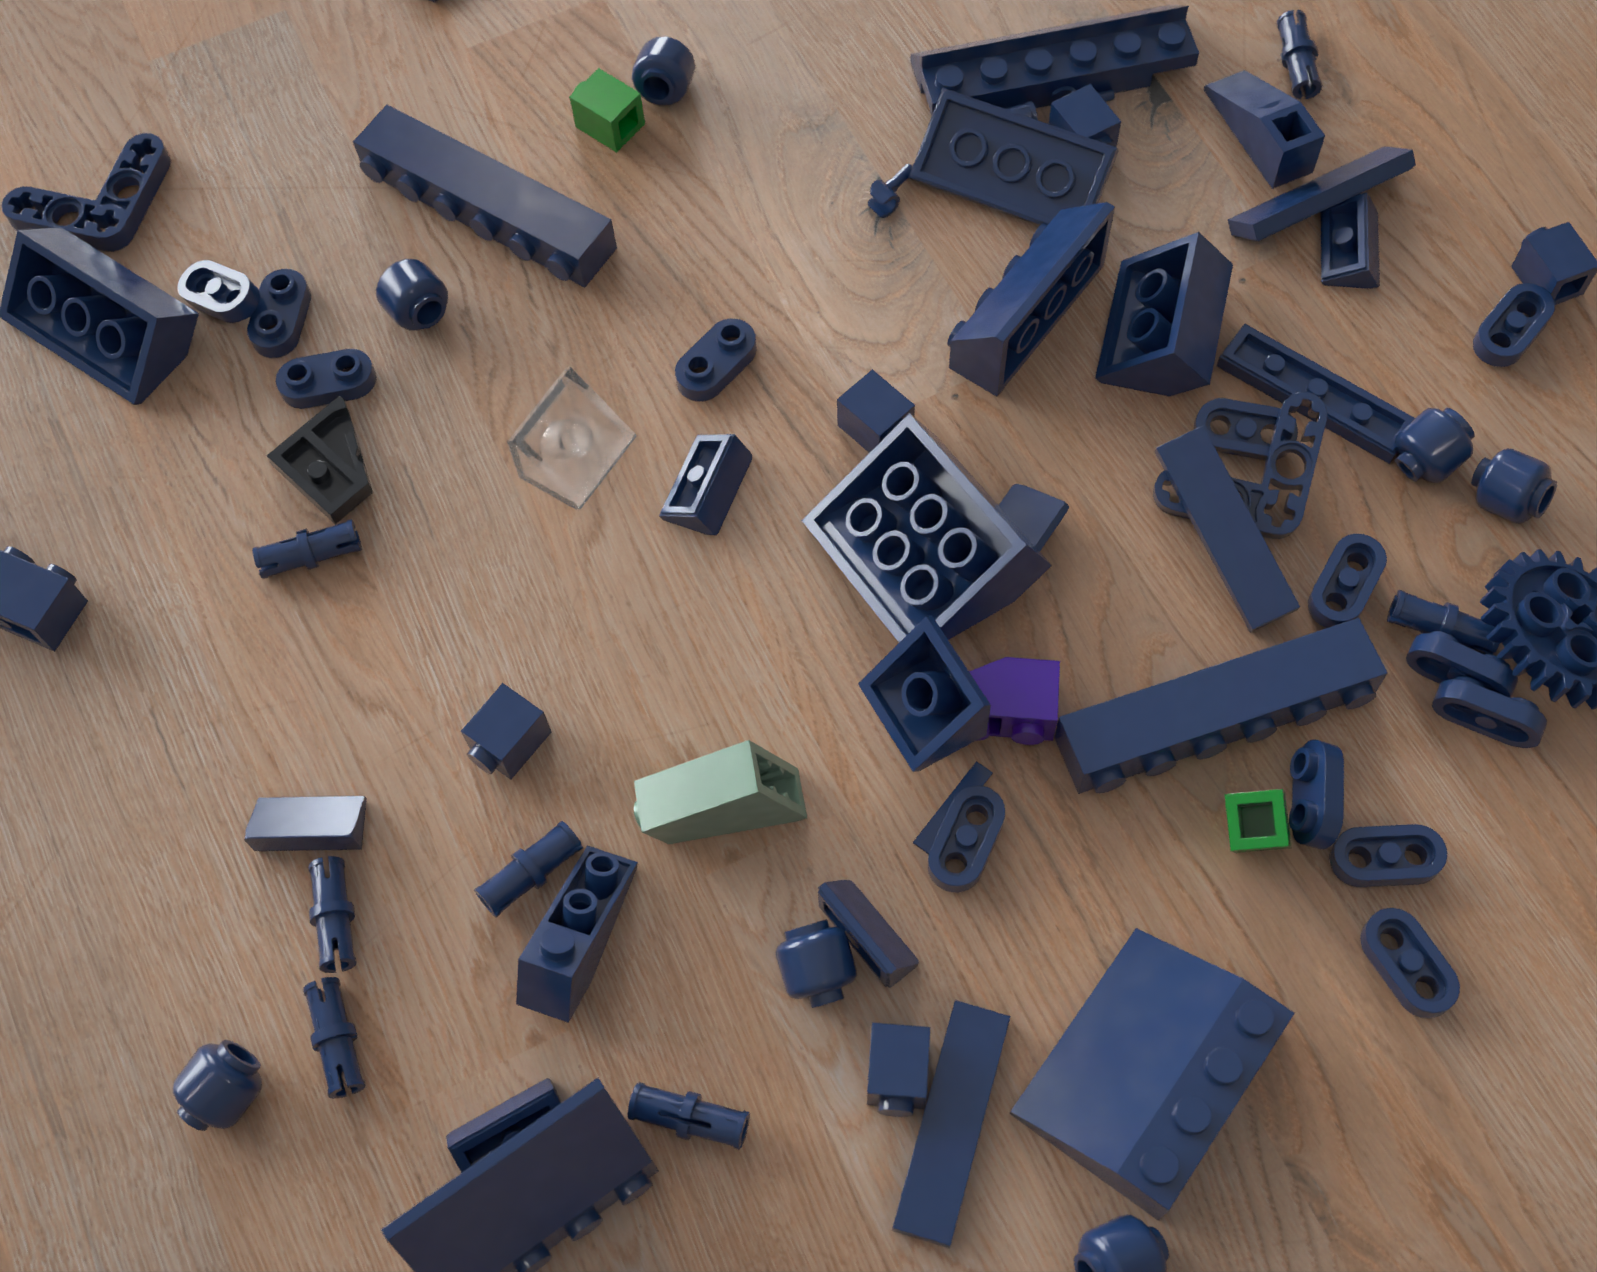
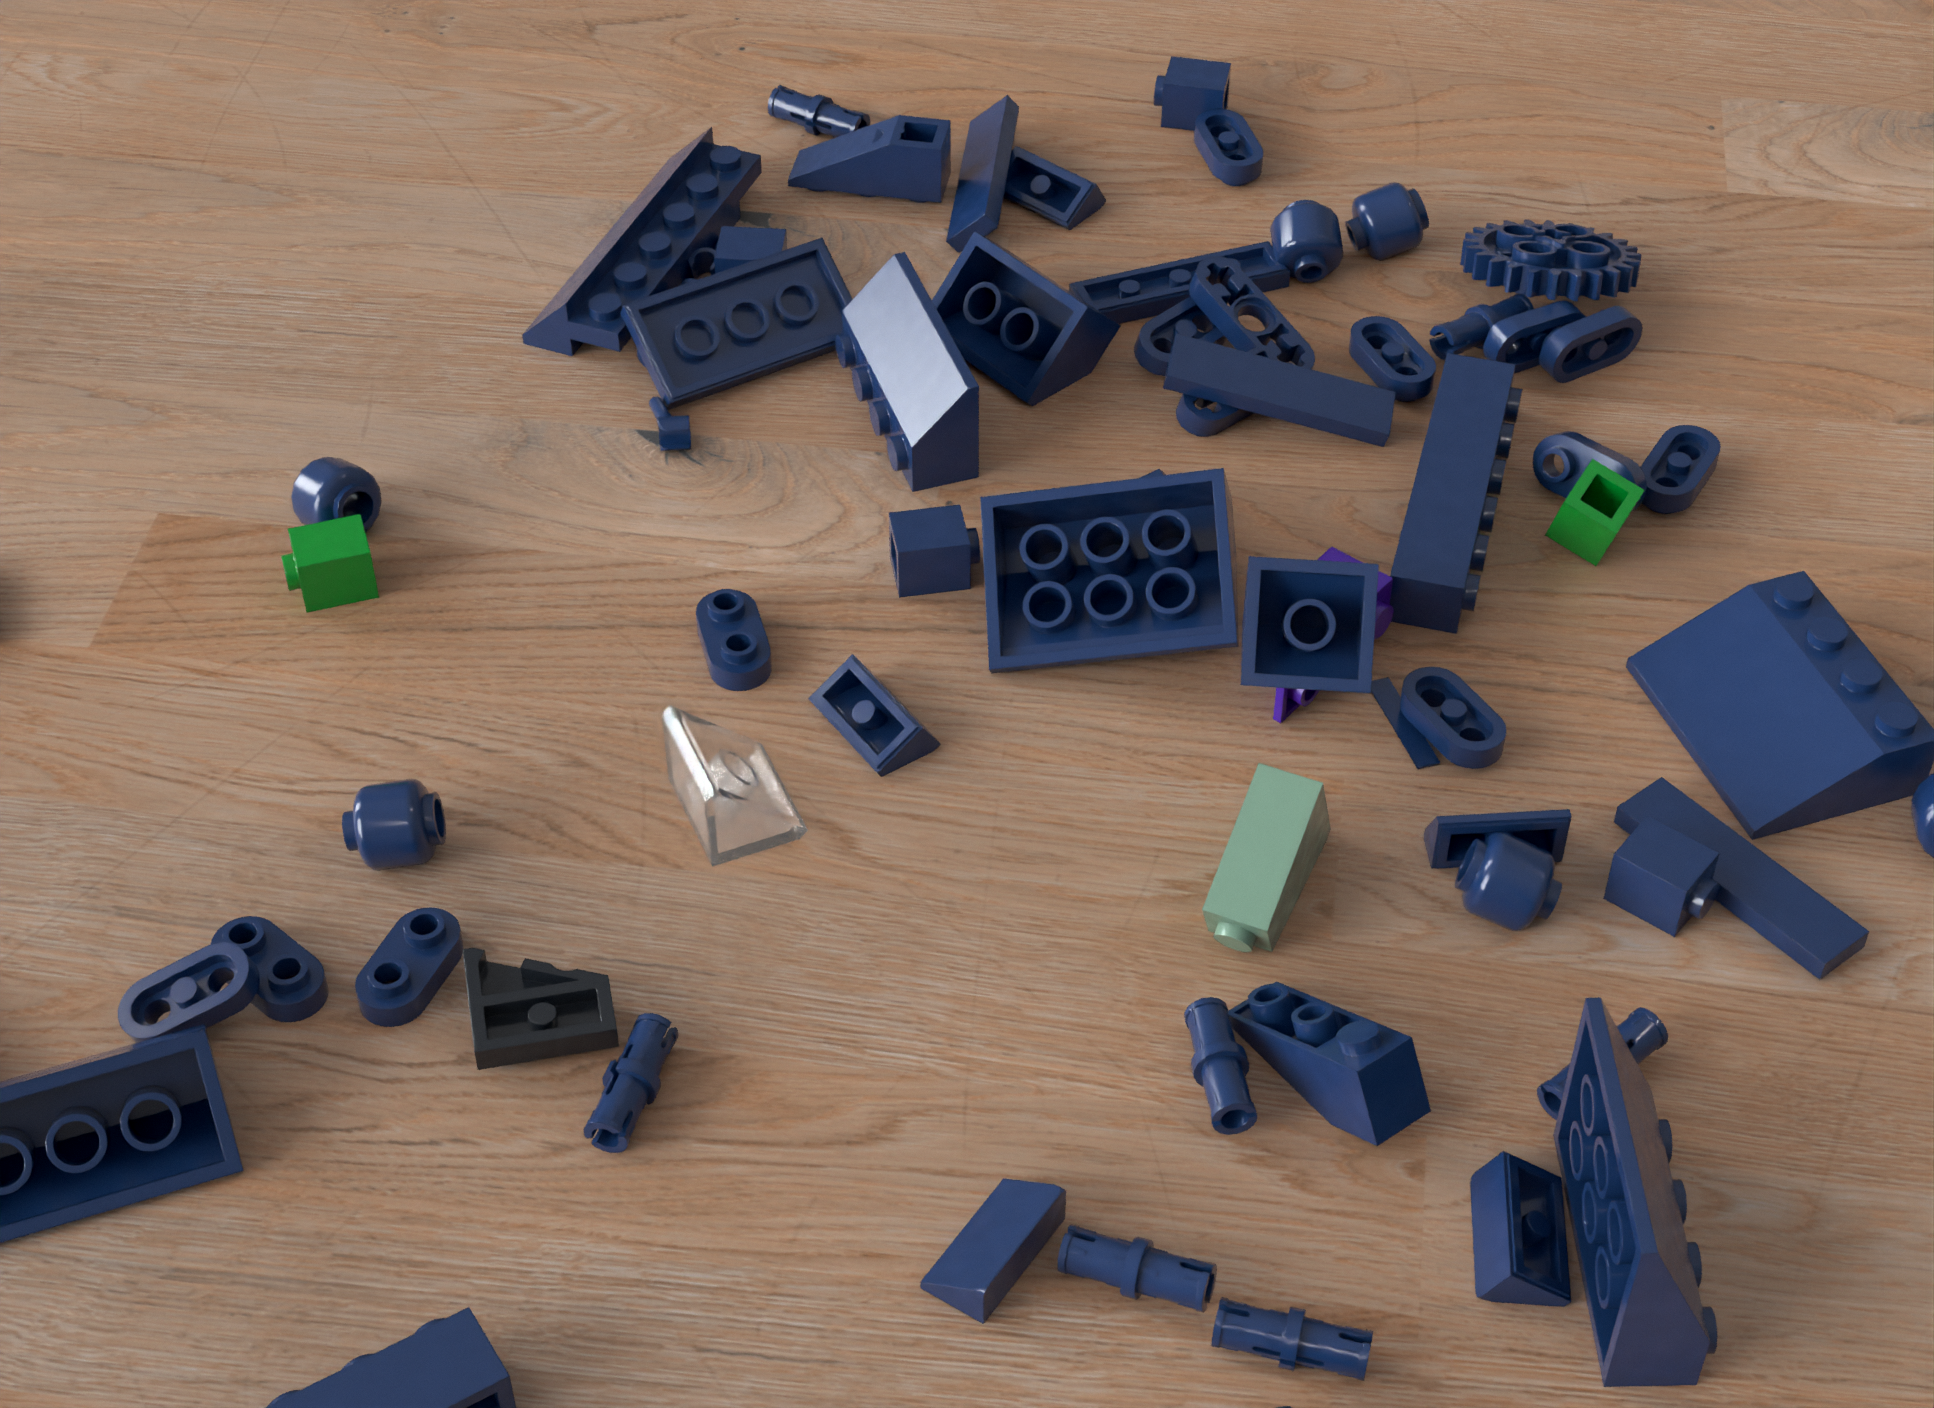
camera: 60 degrees left, 20 degrees down
dark blue brick [353,104,617,288] -> none
dark blue brick [461,683,552,780] -> none
dark blue plate [1360,908,1460,1018] -> none

